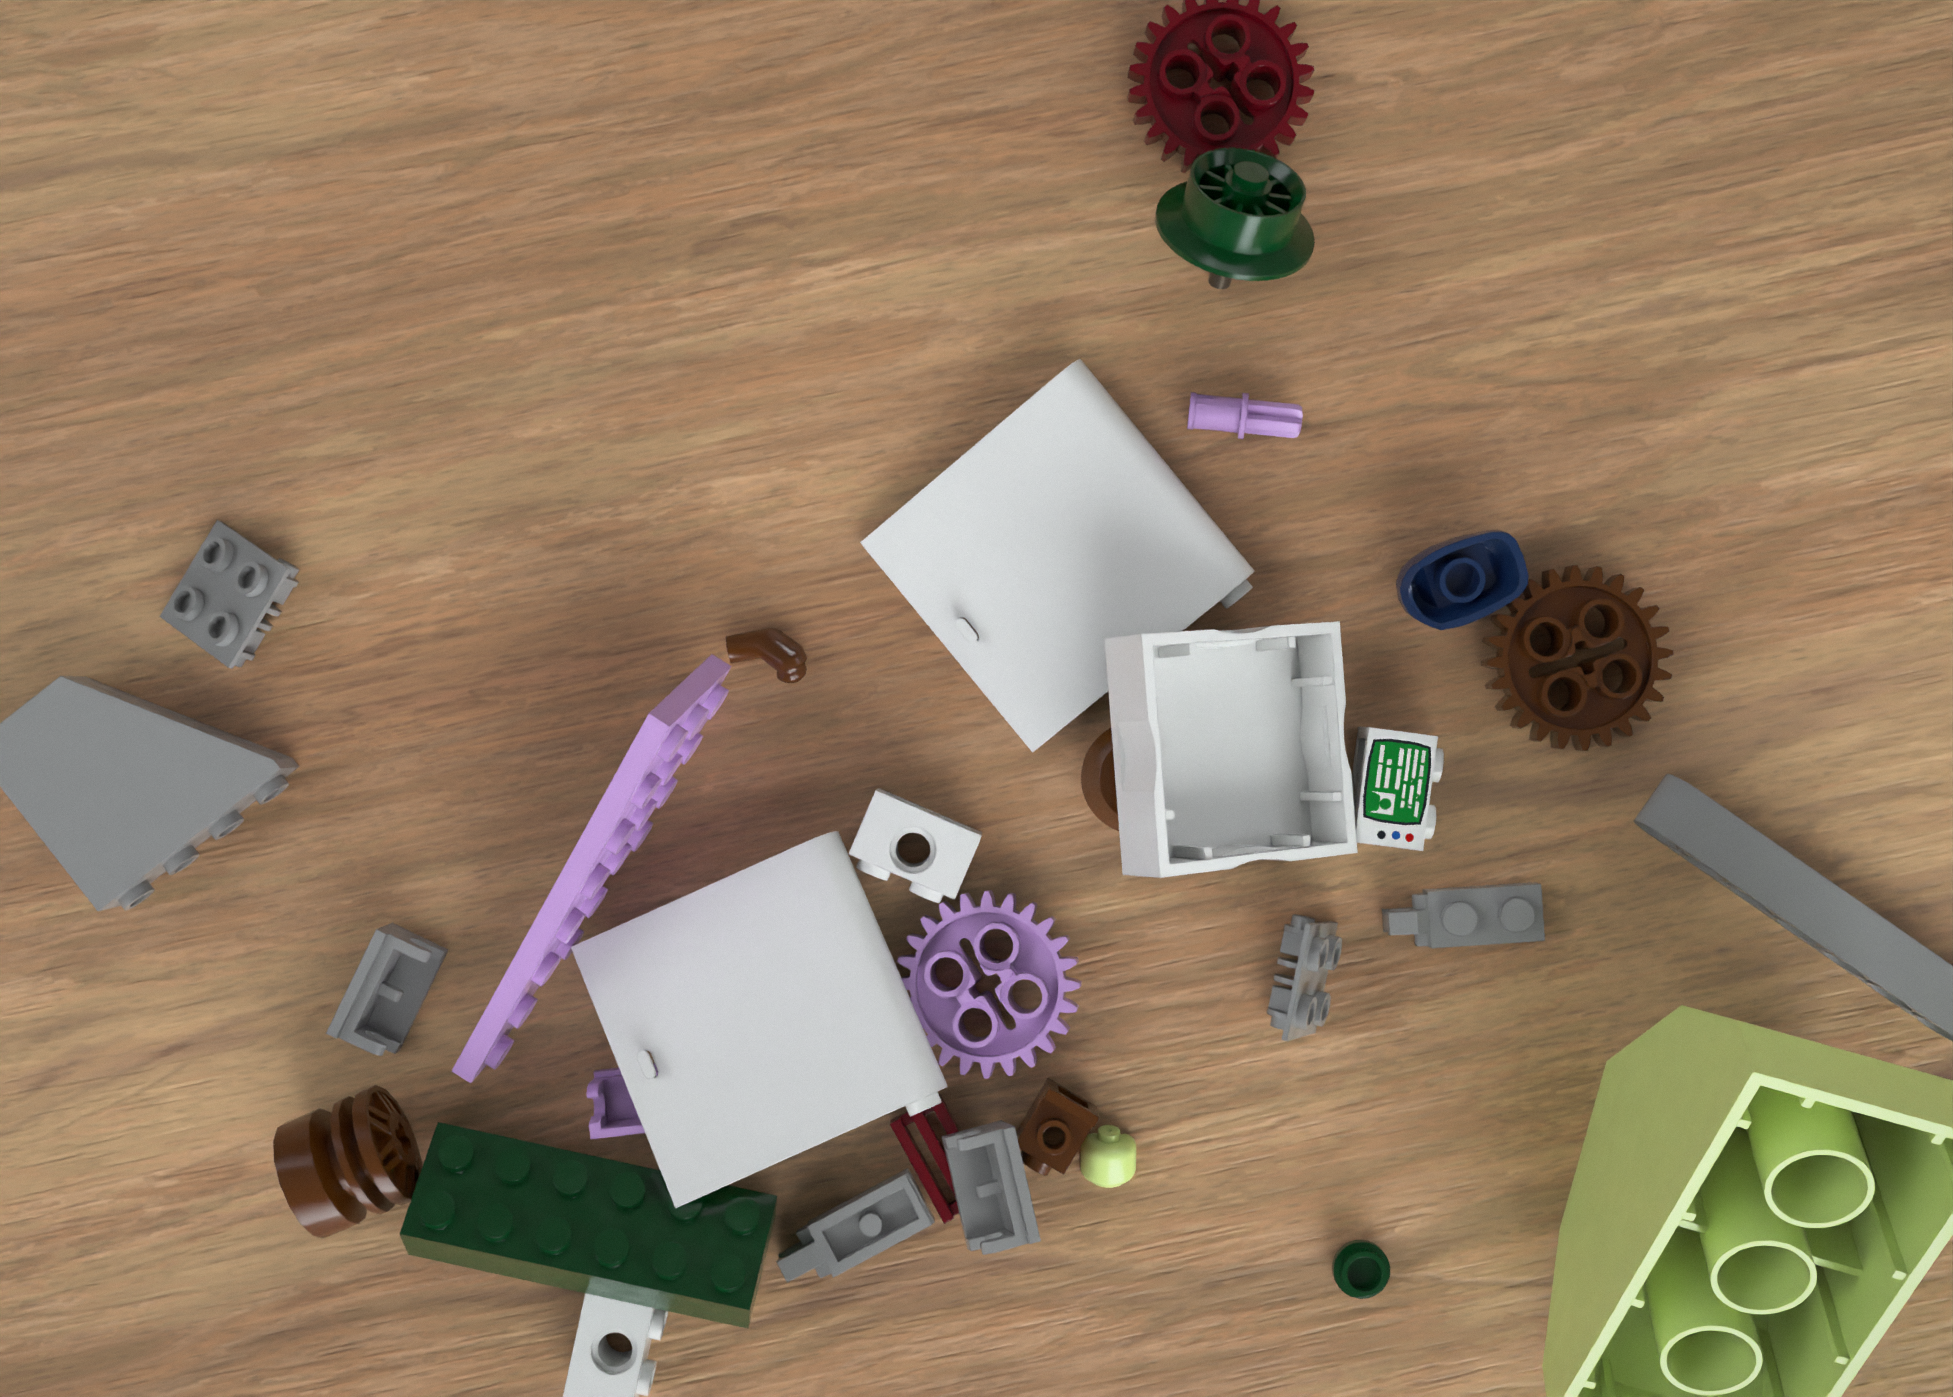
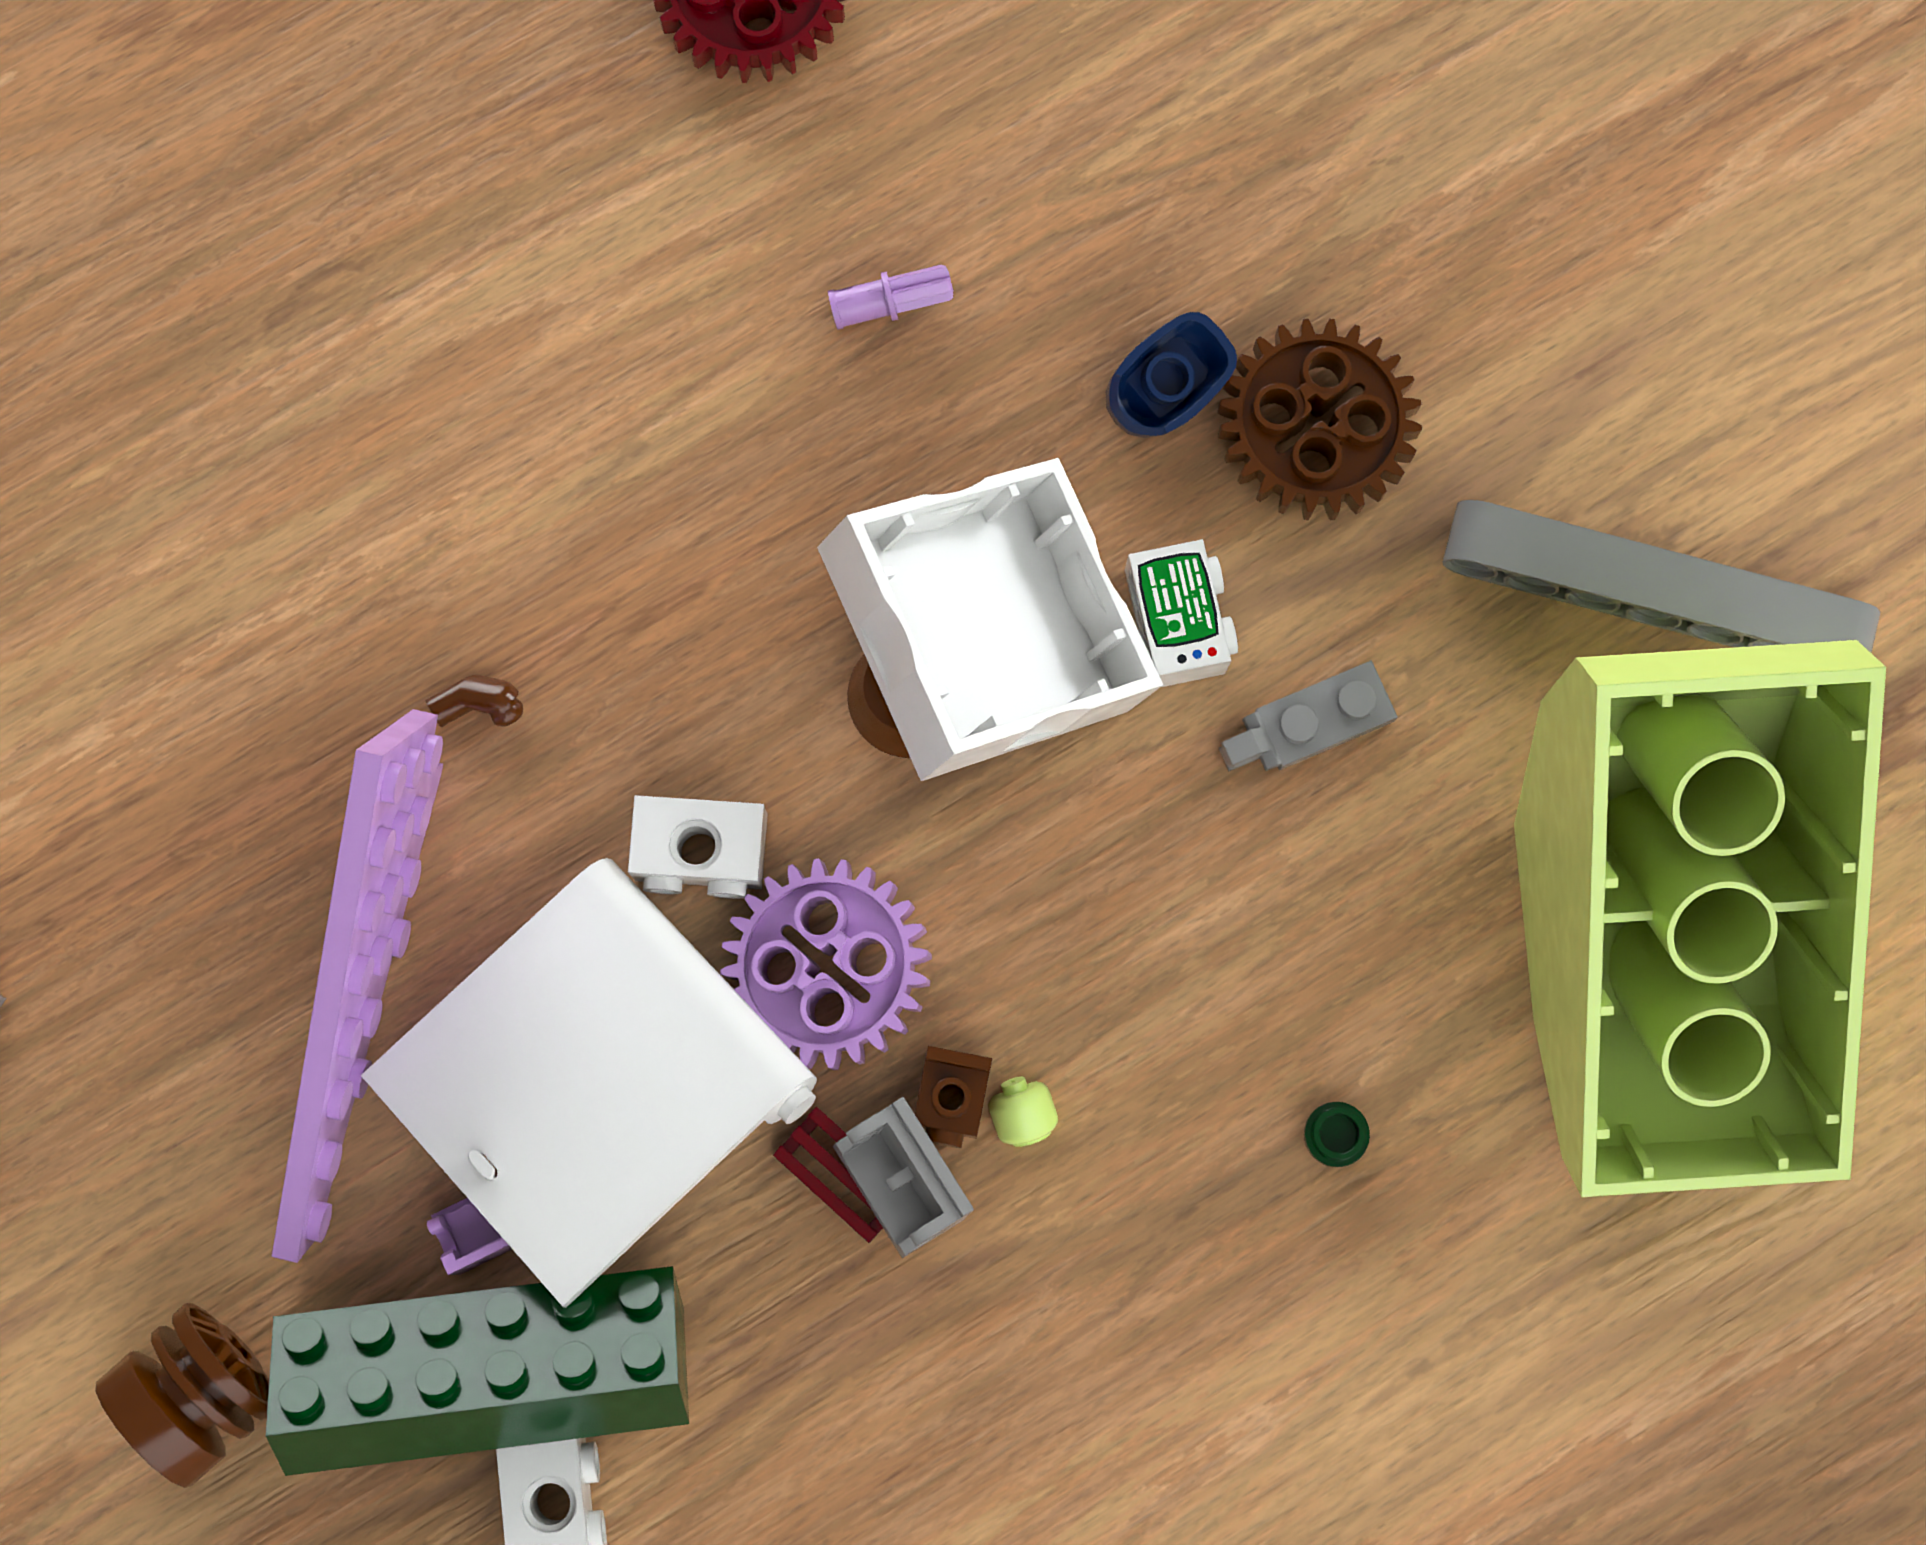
camera: 20 degrees left, 10 degrees down
light grey hinge [326,923,448,1056] -> none
light grey hinge [776,1168,935,1283] -> none
white door [860,359,1254,753] -> none
dark green piece [1155,148,1315,289] -> none
light grey hinge [1267,914,1342,1041] -> none

